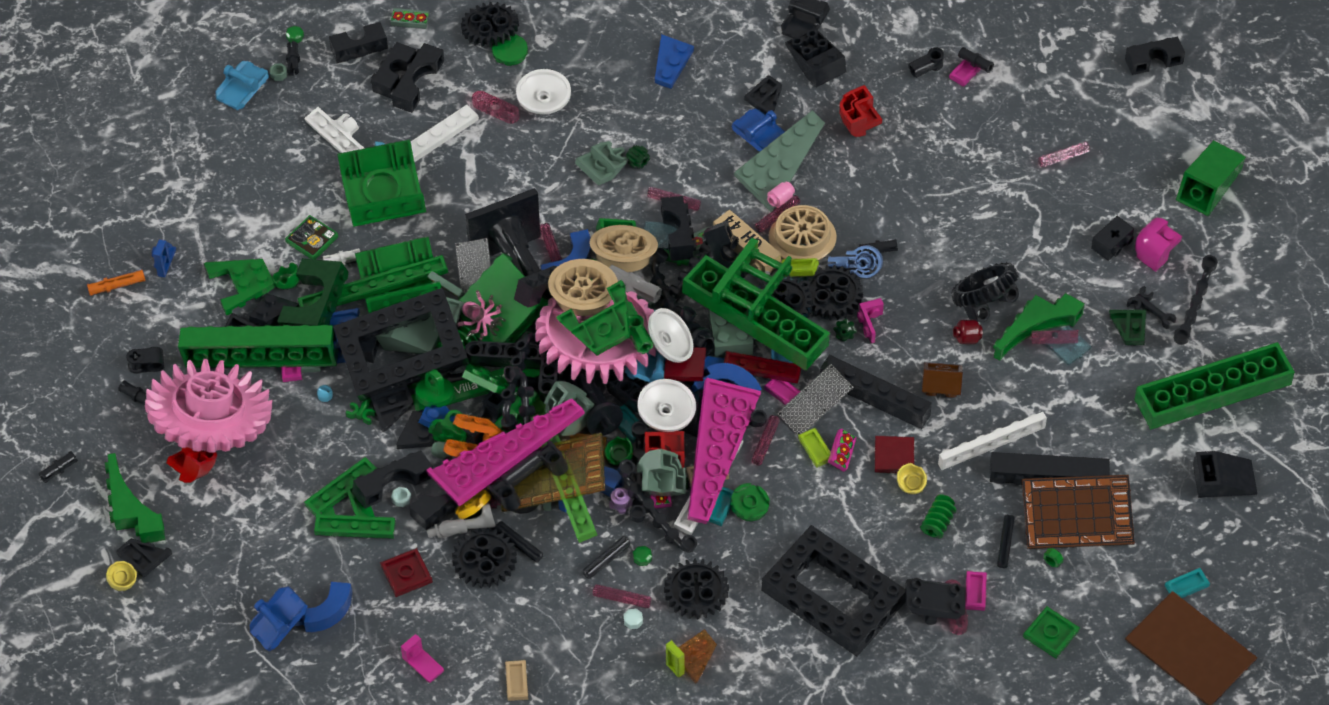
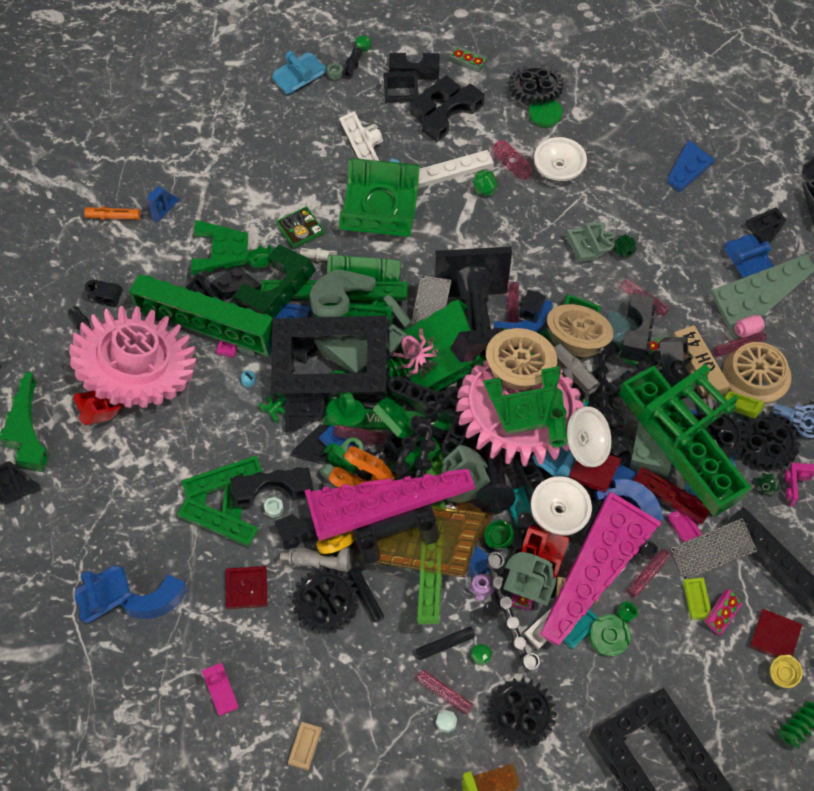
camera: 20 degrees right, 5 degrees up
none -> sand green animal [310,270,376,317]
none -> clear pink axle [334,425,388,444]
none -> black tile [383,71,419,103]
none -> green head [472,169,498,196]
none -> black brick [519,290,546,323]
none -> green tile [617,601,638,623]

